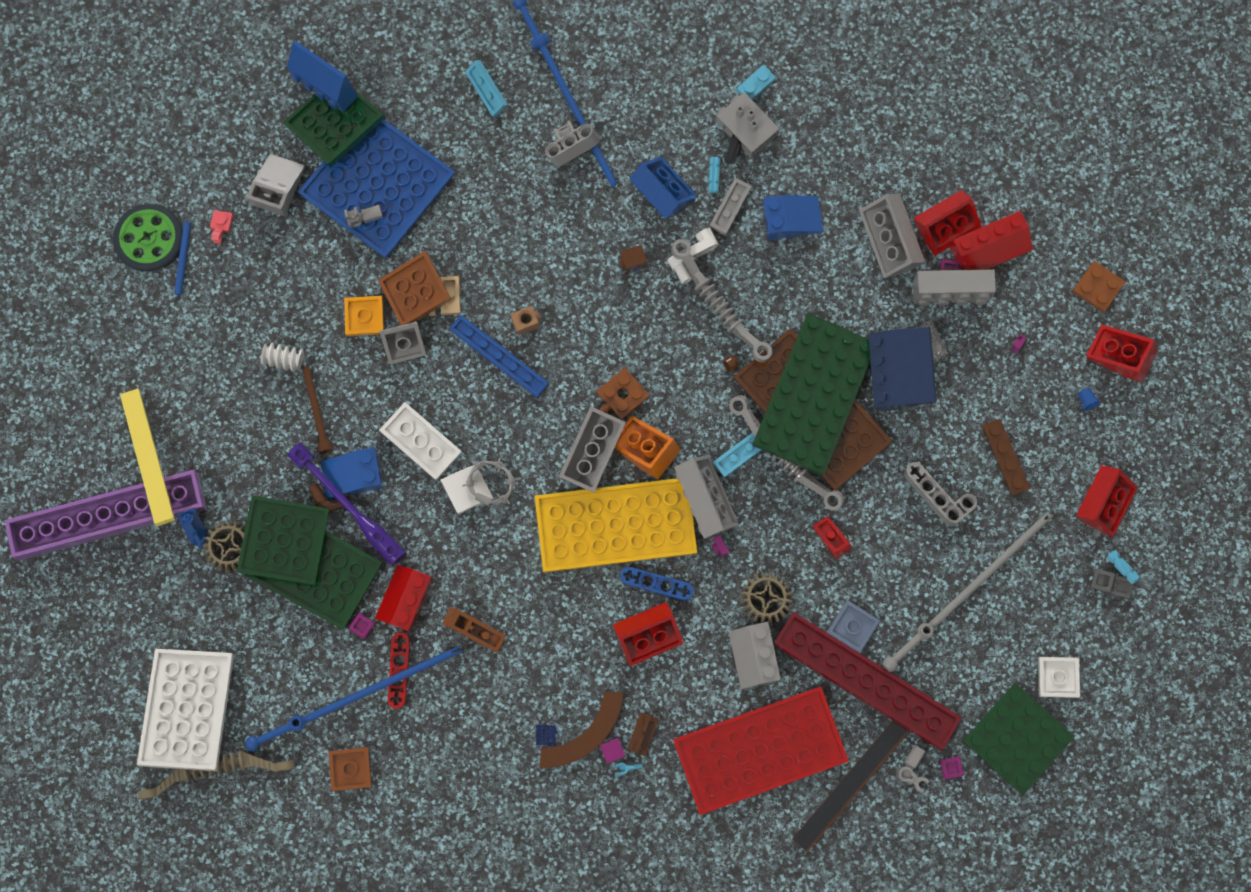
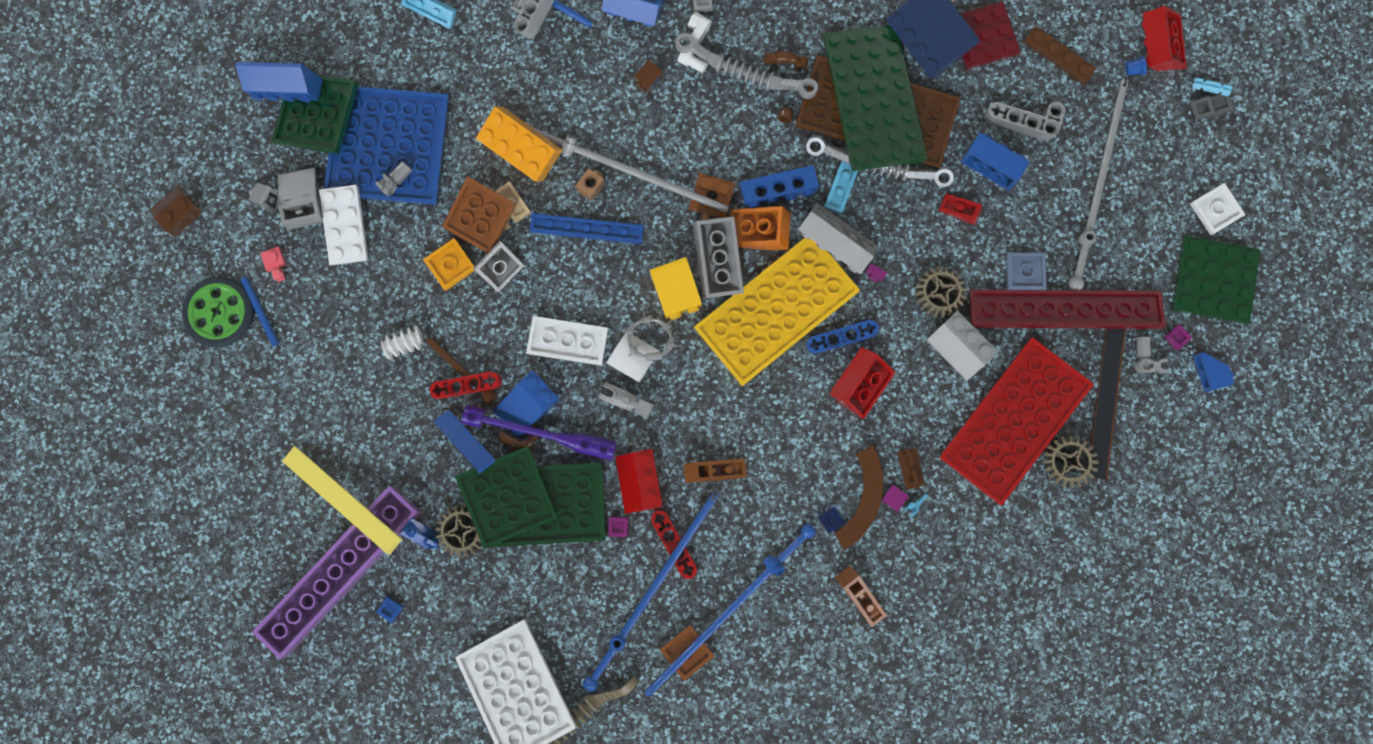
camera: 30 degrees left, 5 degrees up
none -> reddish brown slope [150,184,204,237]
none -> light grey slope [249,183,278,213]
none -> white plate [319,185,369,265]
none -> blue tile [376,596,404,624]
none -> red beam [430,372,502,399]
none -> blue tile [434,410,495,473]
none -> light orange brick [476,106,563,182]
none -> light grey bar [525,121,729,212]
none -> light grey piece [598,382,654,418]
none -> blue bar [645,524,816,697]
none -> yellow slope [650,257,702,320]
none -> blue brick [739,165,819,208]
none -> reddish brown piece [763,49,808,71]
none -> dark orange slope [835,566,887,627]
none -> dark red plate [960,1,1021,70]
none -> blue brick [960,133,1030,191]
none -> dark tan gear [1044,436,1099,489]
none -> blue piece [1125,56,1147,76]
none -> blue slope [1193,352,1234,392]

